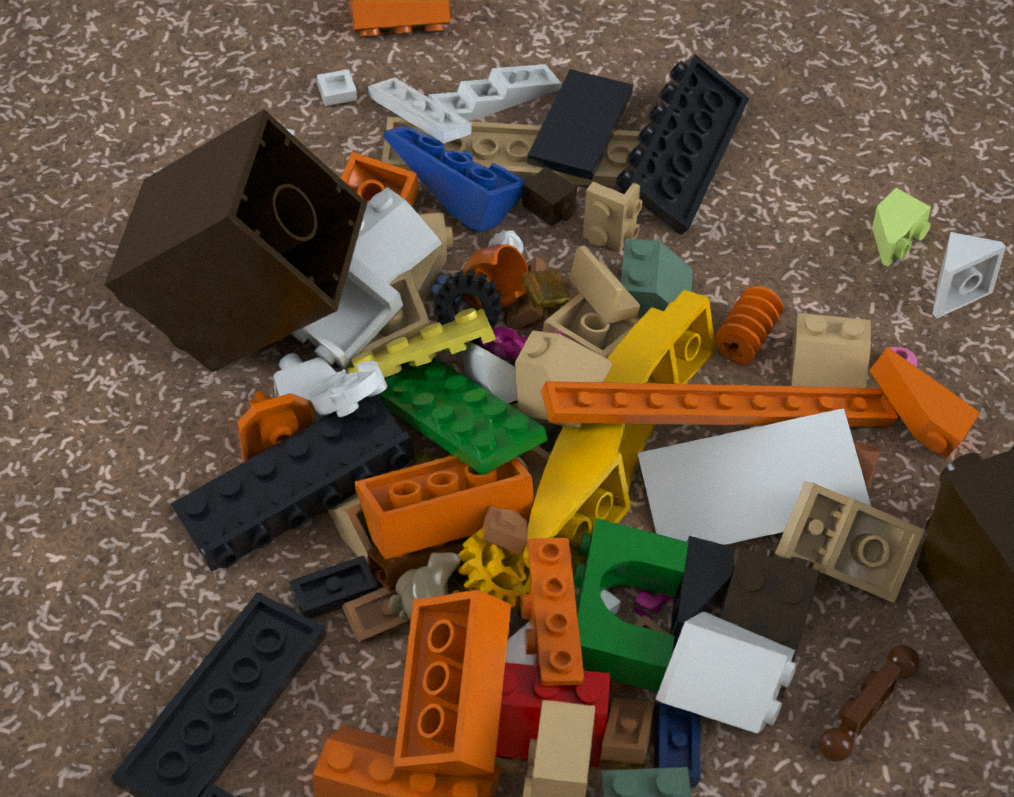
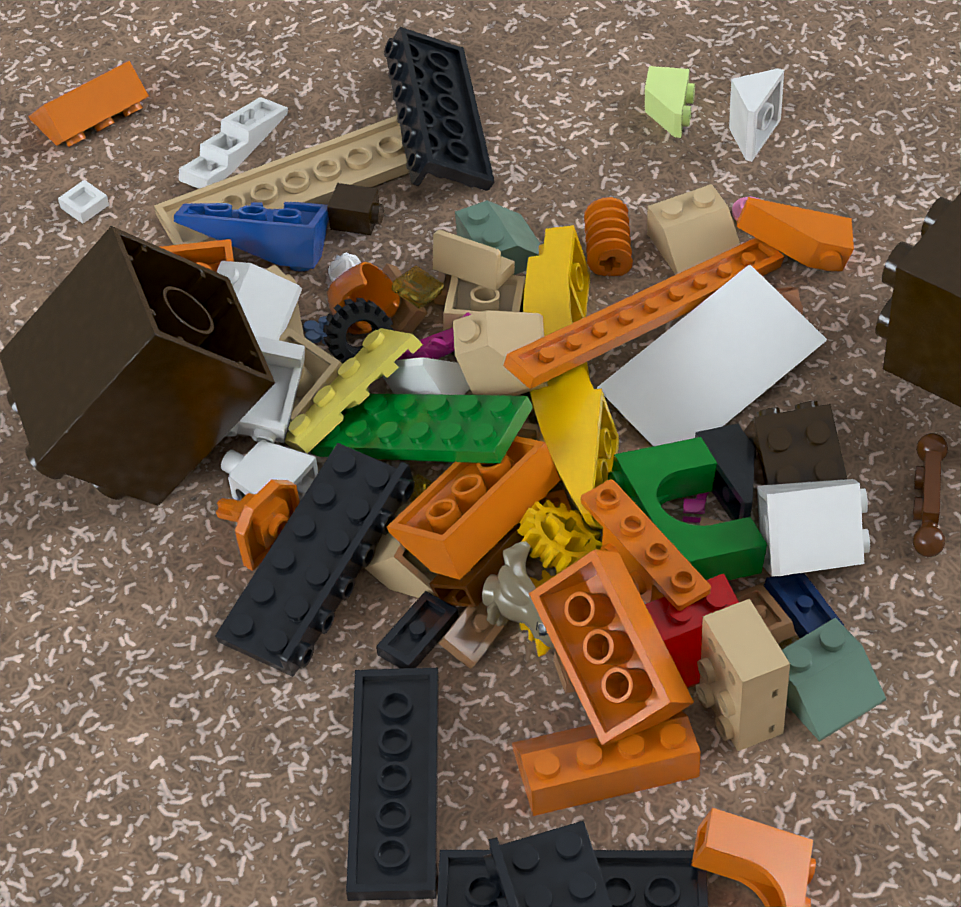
camera: 25 degrees left, 0 degrees up
white plate [309,361,387,417] -> none
white tile [368,78,472,143] -> none
medium nougat plate [483,505,527,554] -> none
black tile [527,69,633,180] -> none
tan bracket [583,182,642,252] -> none
tan slope [775,481,924,603] -> none

